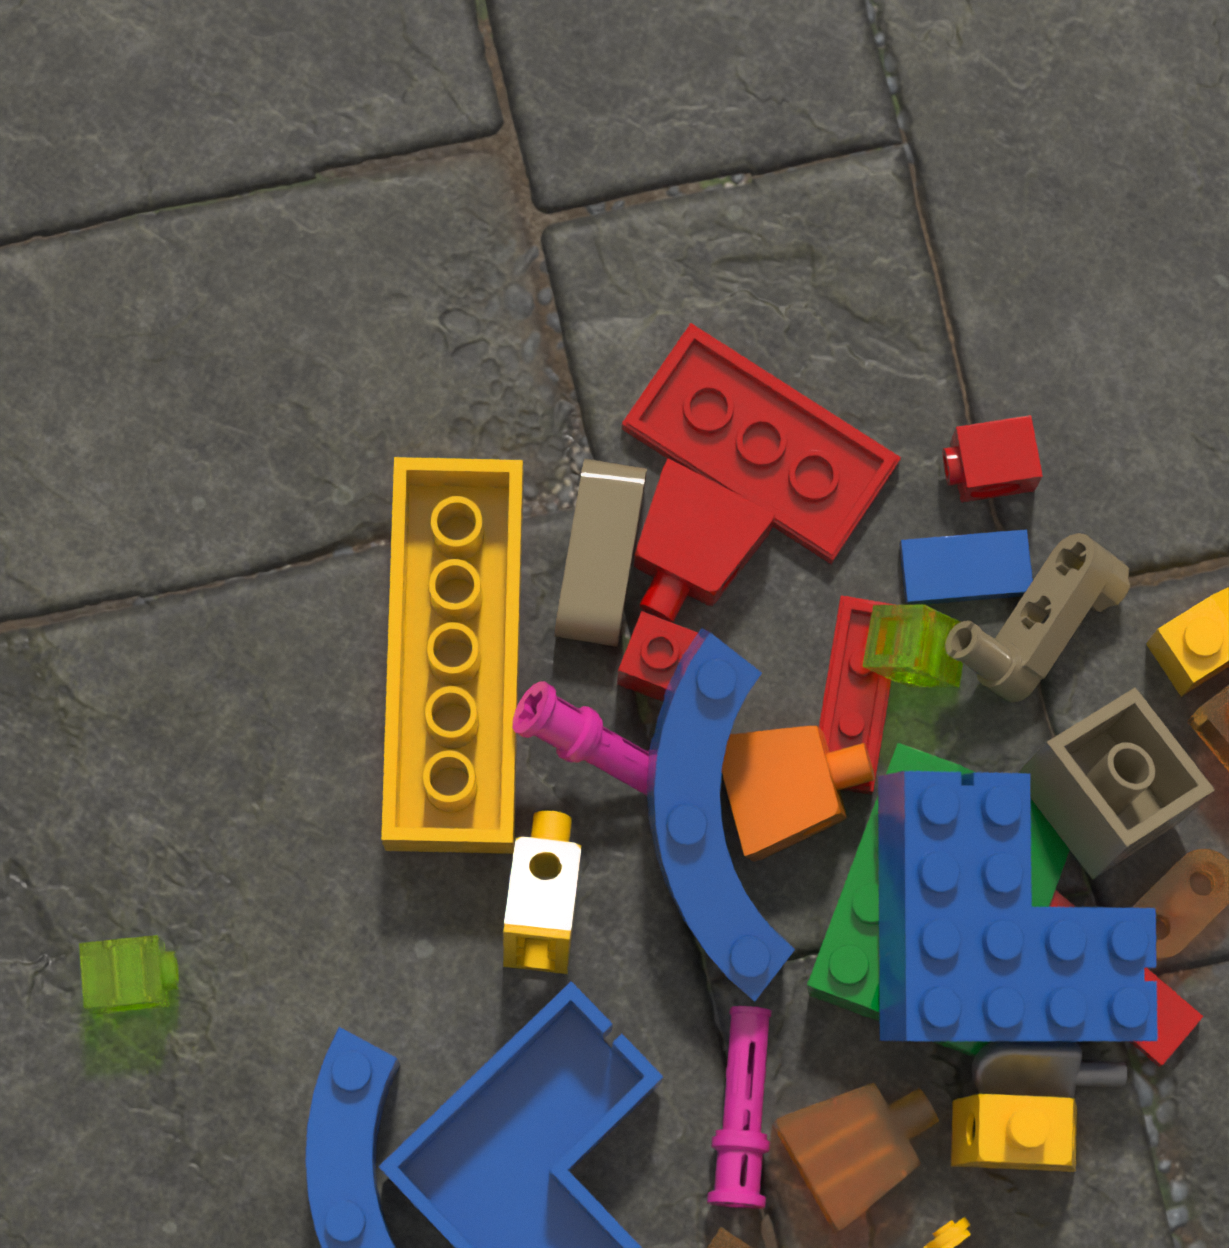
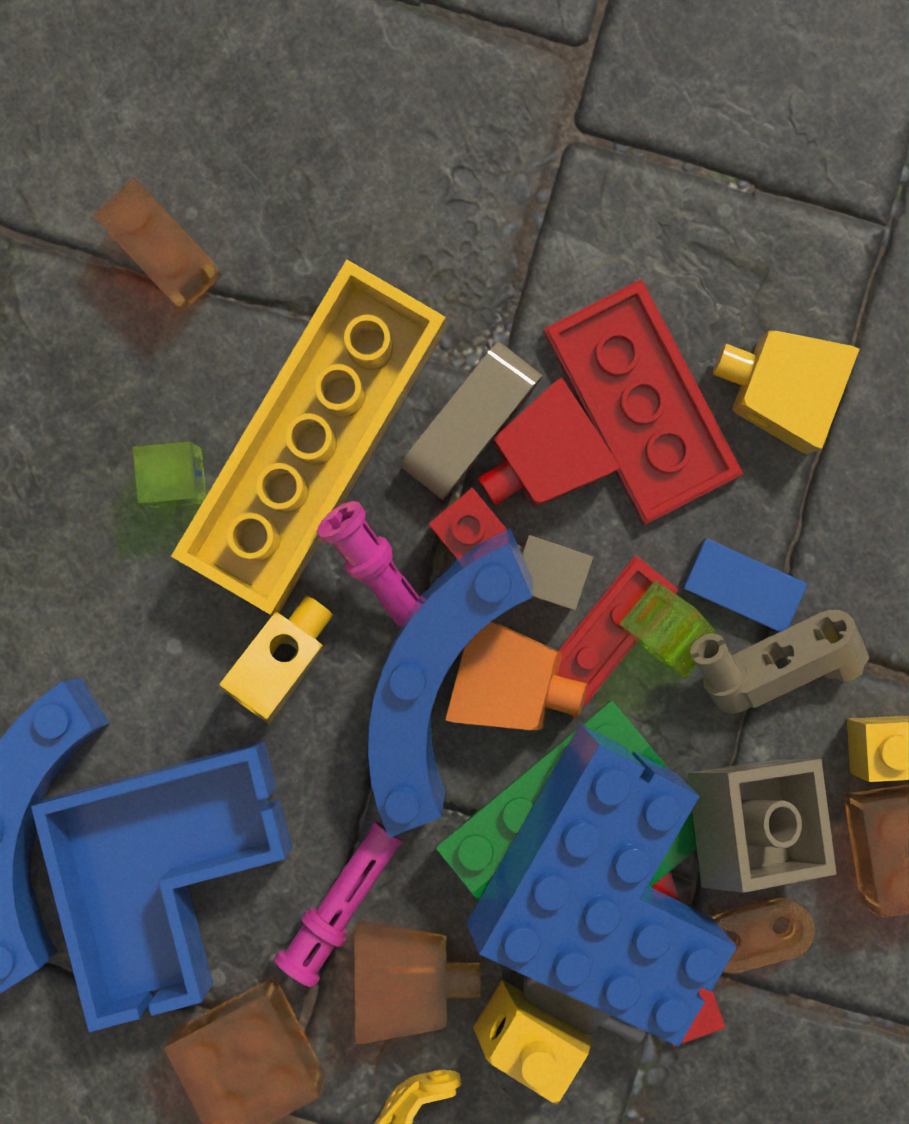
camera: 30 degrees right, 10 degrees up
red brick [942,415,1043,503] -> none
none -> clear orange brick [93,177,222,312]
none -> clear neon green brick [133,441,206,508]
none -> dark tan brick [517,535,593,610]
none -> yellow torso [712,331,860,455]

